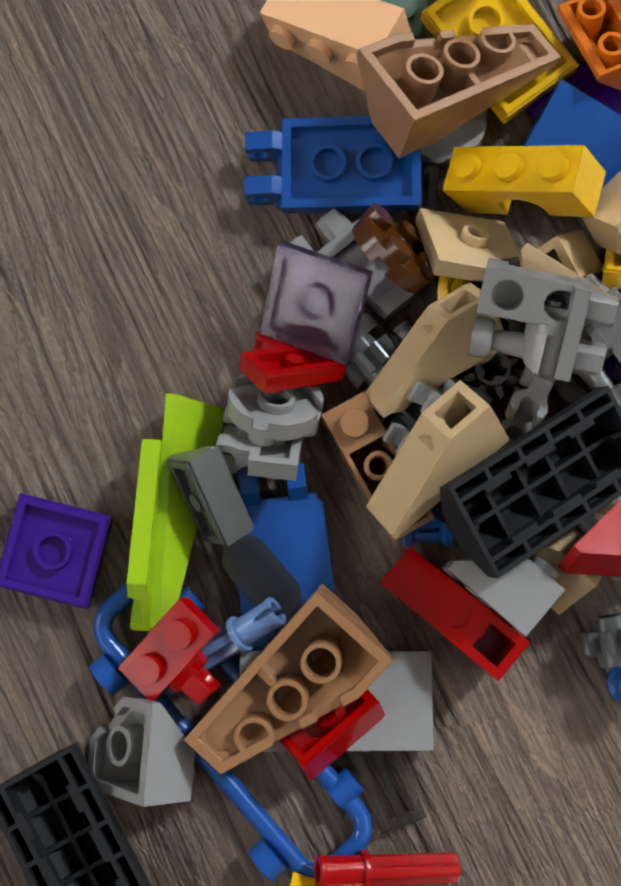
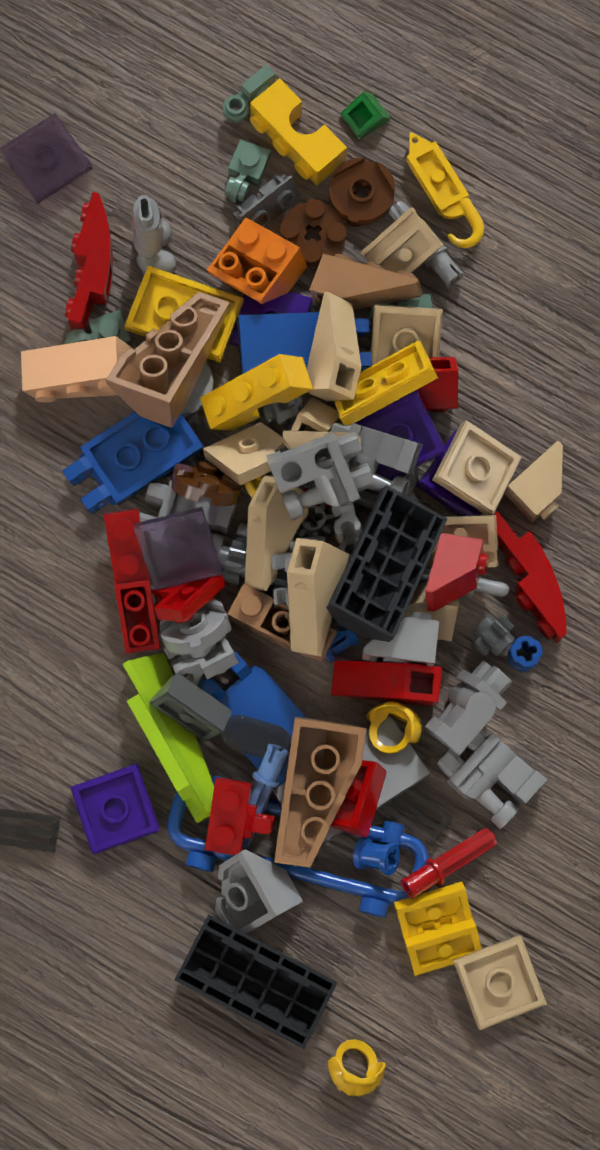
camera: 35 degrees left, 5 degrees down
none -> red slope [104,508,160,654]
none -> dark grey gear [262,396,305,427]
none -> blue bush [353,837,400,876]
none -> yellow piece [366,701,422,754]
none -> light grey hips [423,661,513,755]
none -> light grey hips [437,730,547,829]

